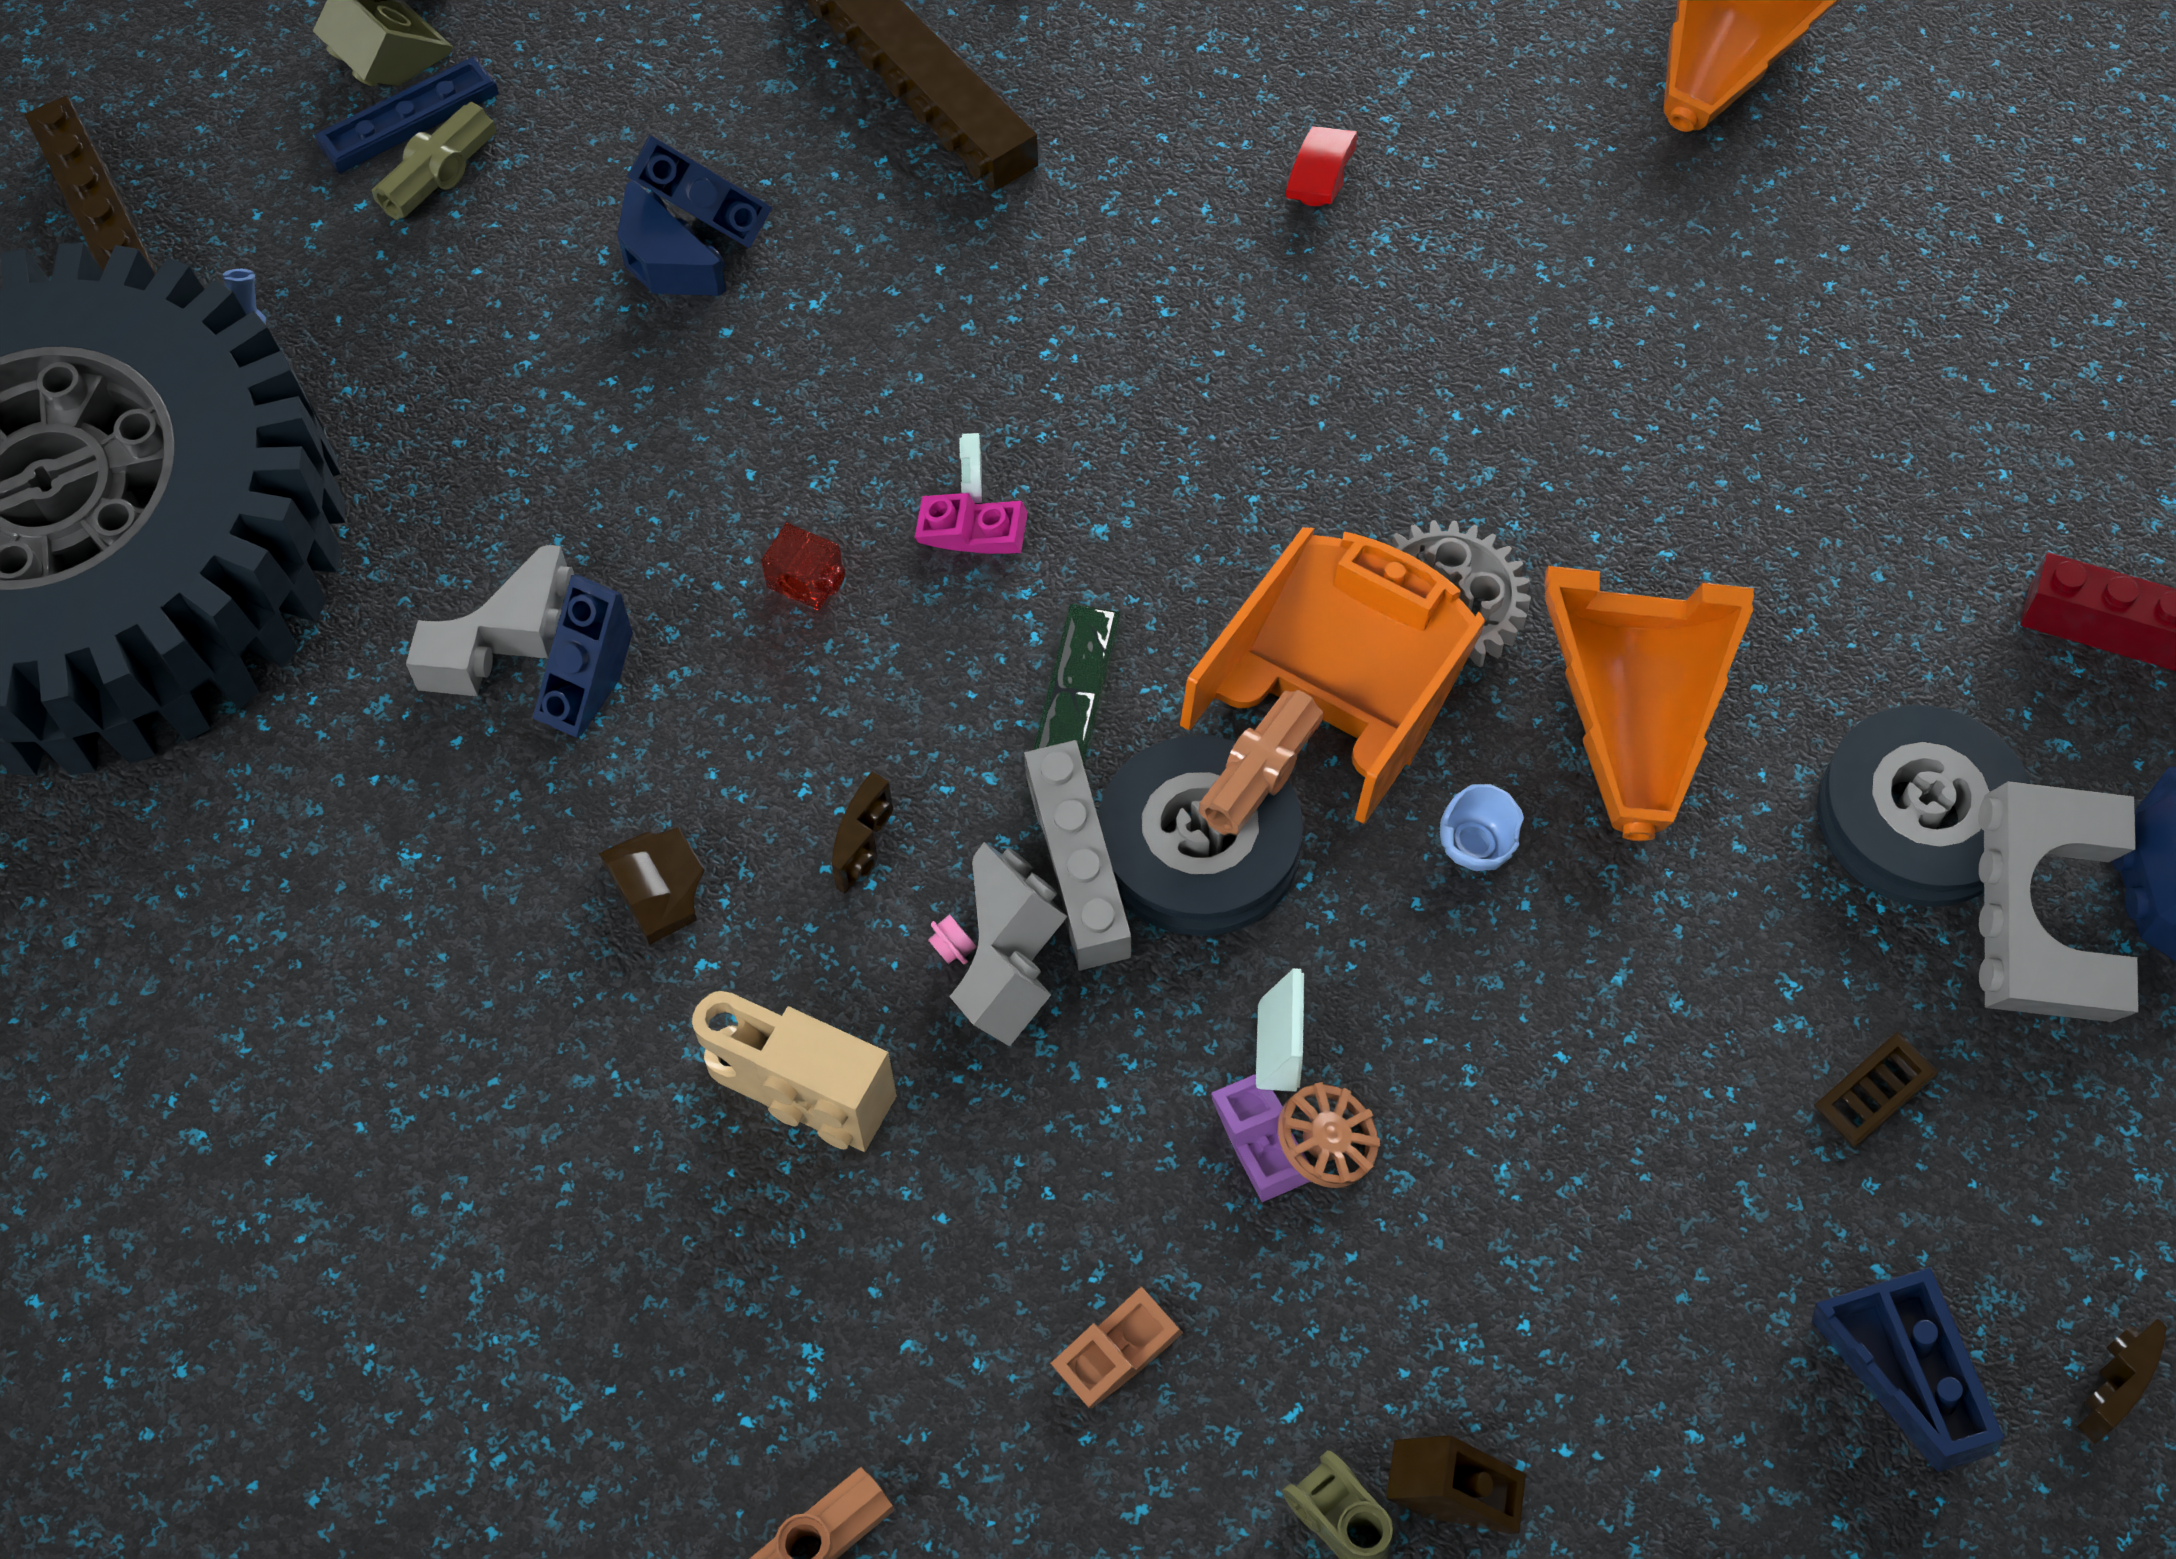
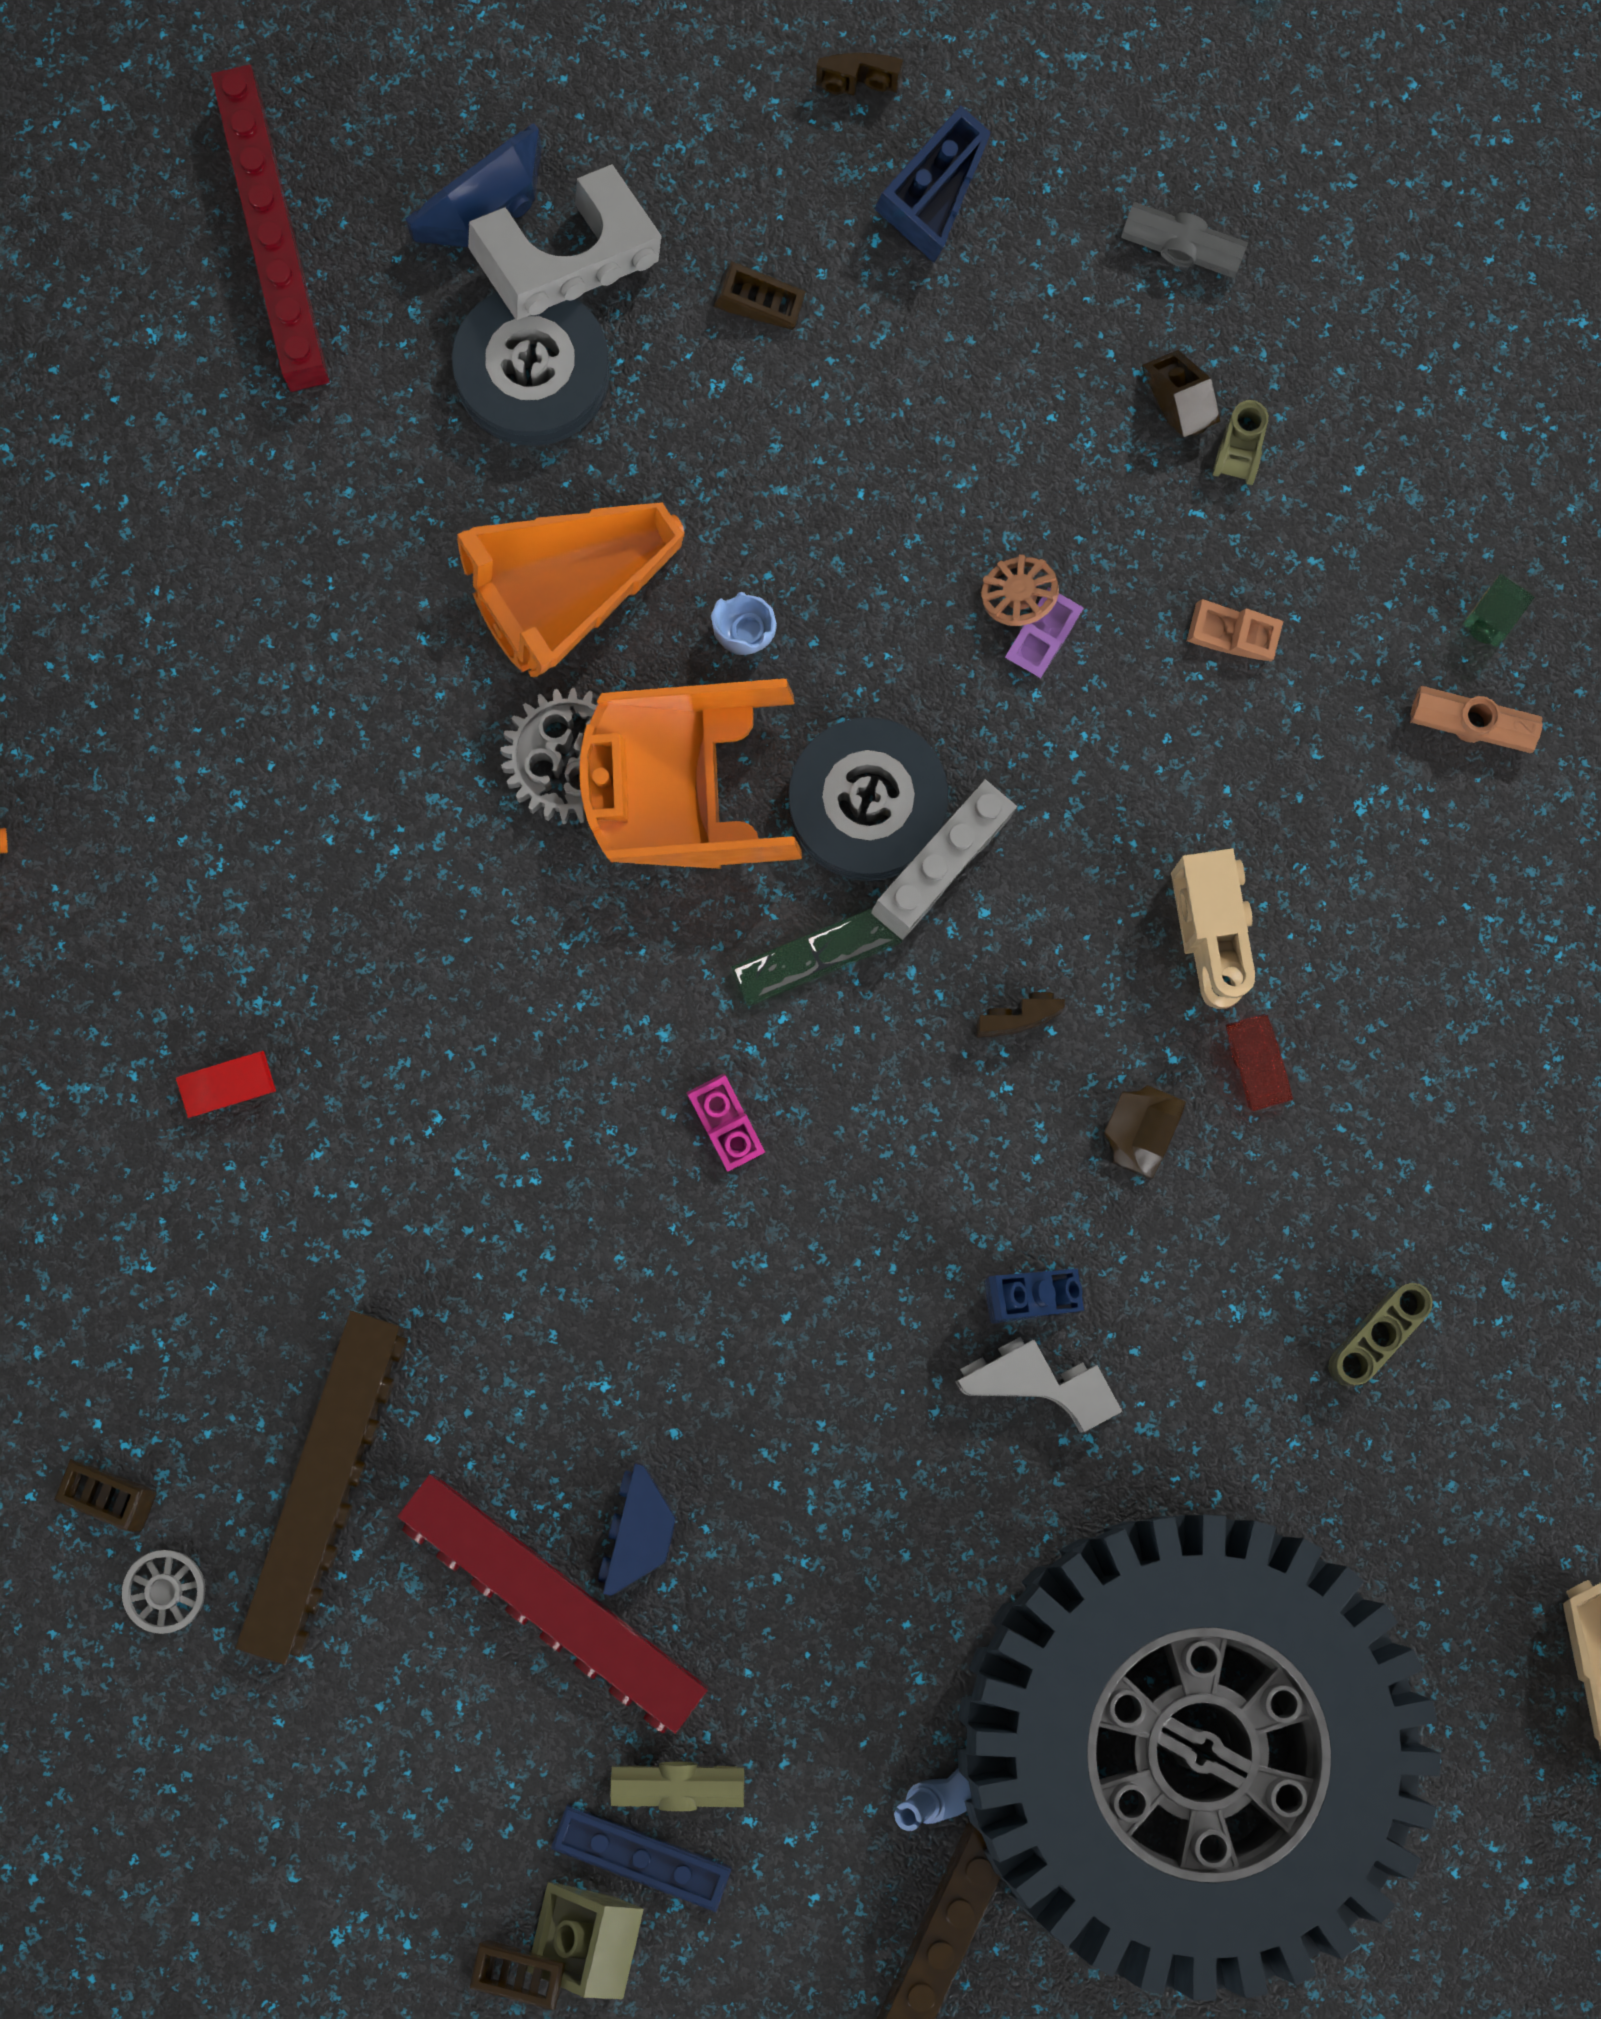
camera: 130 degrees left, 20 degrees up
dark blue slope [627,134,773,248] -> none
clear red brick [761,522,845,610] -> none
bright pink plate [928,914,977,964] -> none
light grey arch [949,842,1068,1046] -> none
light aqua tile [960,433,982,503] -> none
nougat piece [1199,689,1323,835] -> none
light aqua slope [1256,969,1304,1091] -> none
none -> dark red brick [397,1474,709,1734]
none -> clear red slope [1225,1013,1293,1111]
none -> olive beam [1328,1283,1433,1386]

